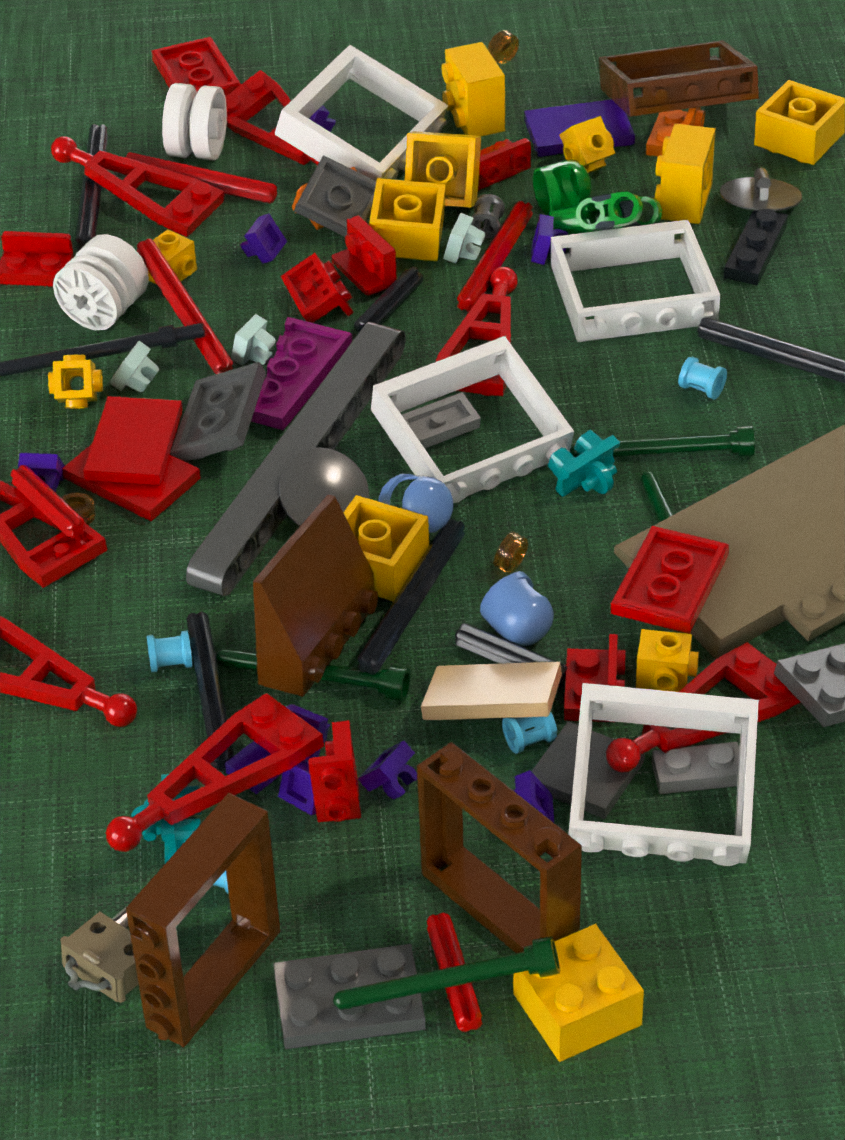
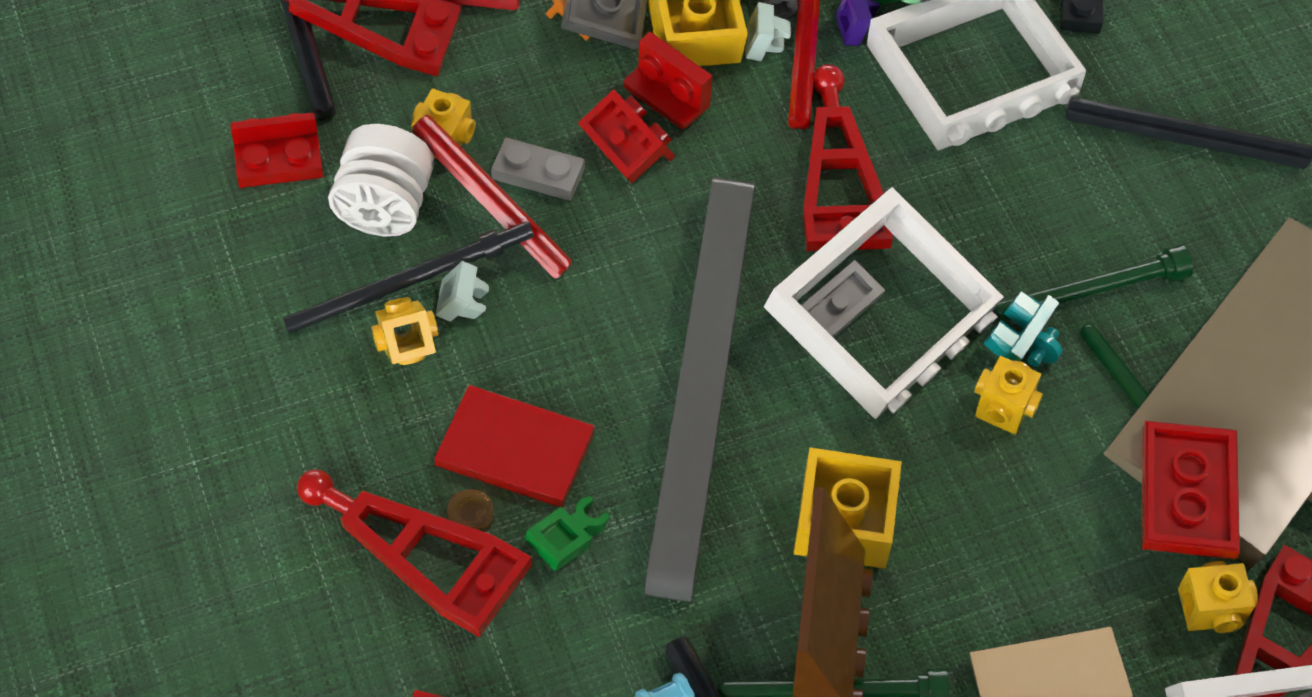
camera: 20 degrees left, 15 degrees up
red axle [10,465,86,538] -> none
dark purple tile [18,453,65,493] -> none
red tile [83,396,183,485] -> none
dark grey plate [170,362,266,461] -> none
light aqua tile [231,314,276,366] -> none
dark purple tile [240,213,287,264] -> none
magenta wing [251,317,352,430] -> none
dark grey shield [279,448,369,526] -> none
black axle [354,267,423,332] -> none
black axle [357,518,465,675] -> none
medium blue helmet [378,474,453,533] -> none
axle [455,623,568,688] -> none
medium blue helmet [480,571,554,647] -> none
clear orange tile [494,532,528,573] -> none
red bracket [564,634,626,722] -> none
medium azure bush [678,357,727,400] -> none
none -> light grey plate [491,137,585,201]
none -> green plate [524,496,610,572]
none -> yellow brick [974,356,1043,435]

